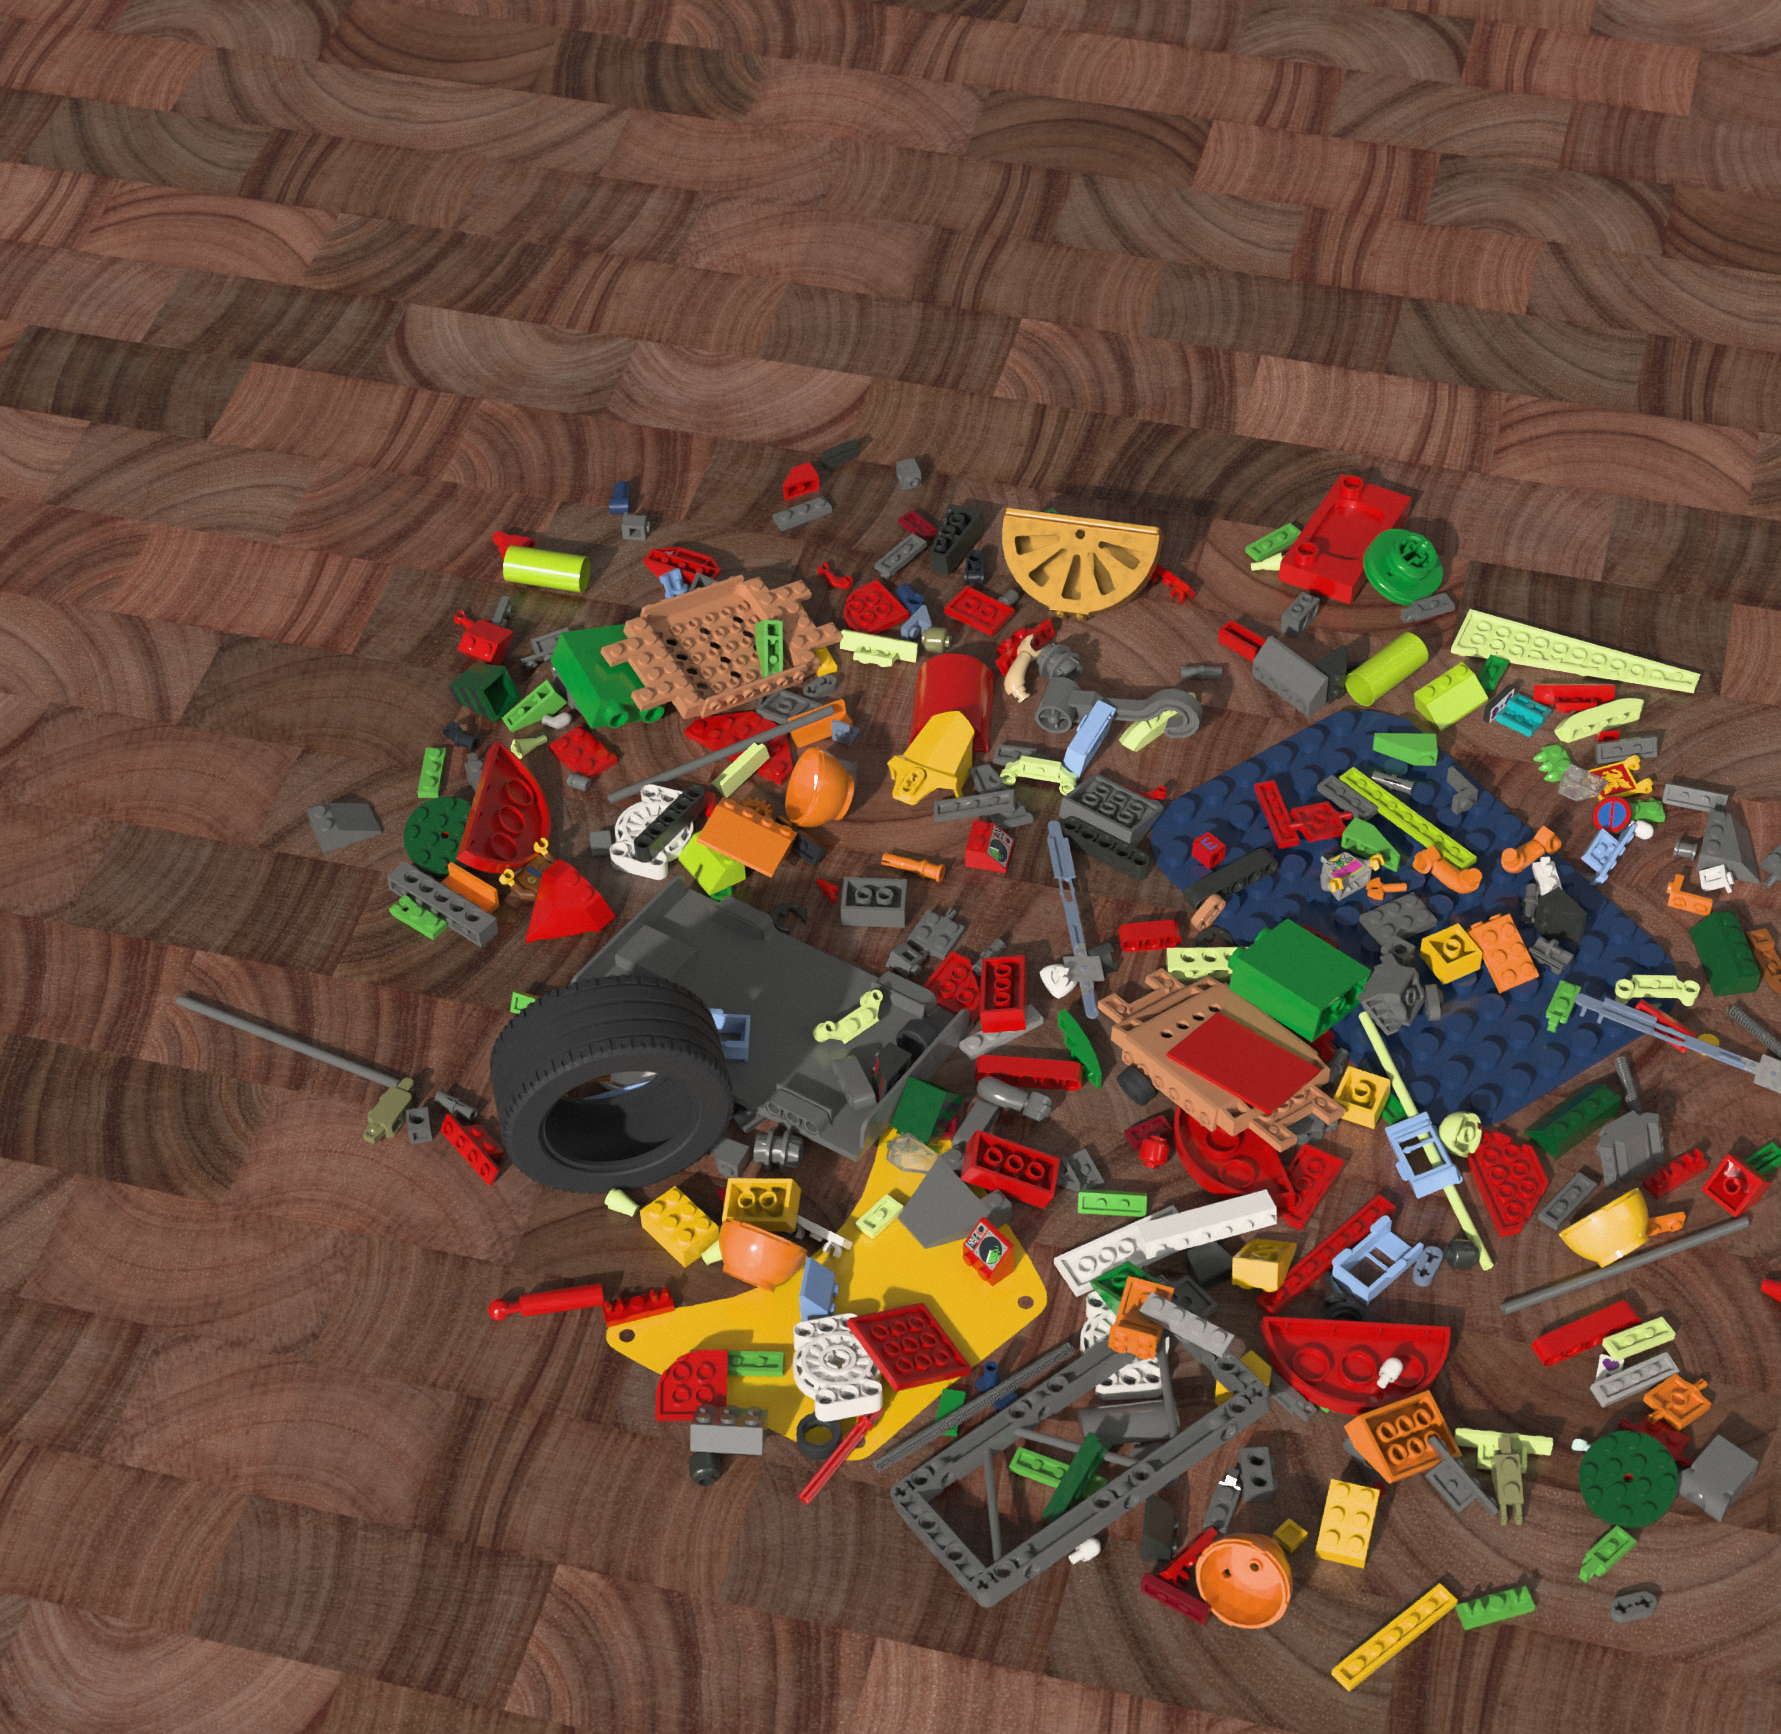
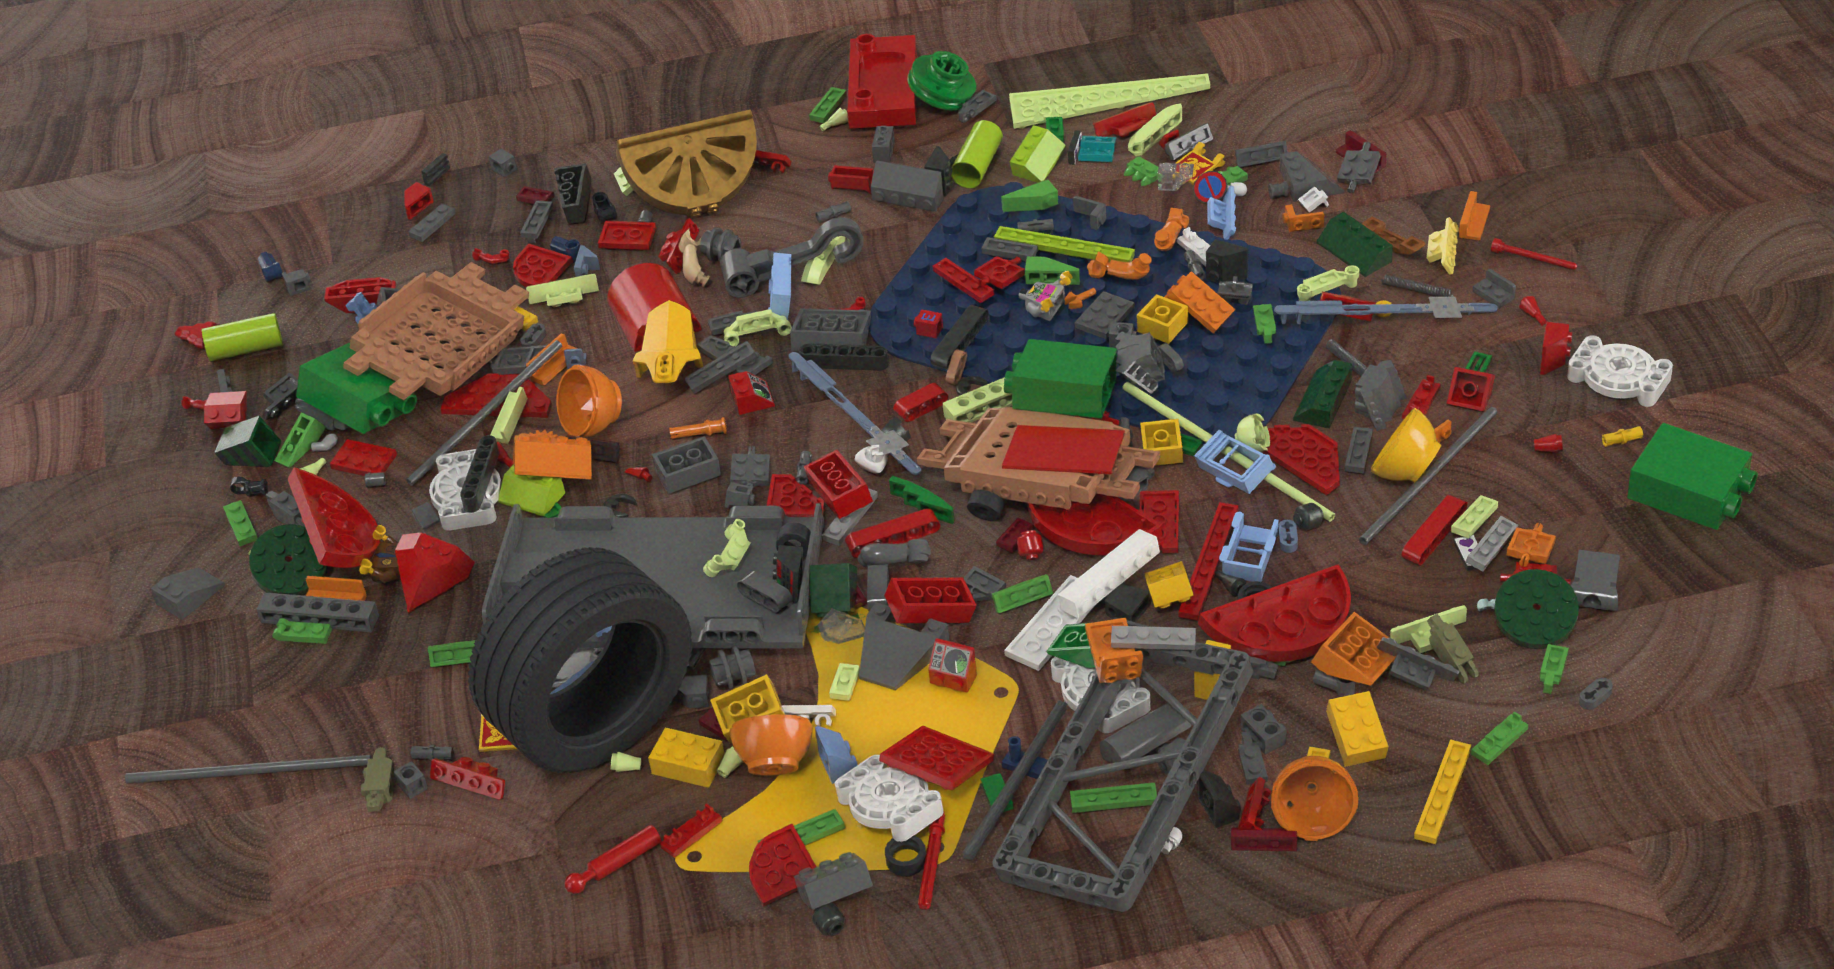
camera: 25 degrees left, 5 degrees down
bright green slope [755,620,783,678] -> none
olive head [922,626,952,653] -> none
dark green fence [1041,1432,1112,1525] -> none
white cylinder [1377,1357,1403,1388] -> none

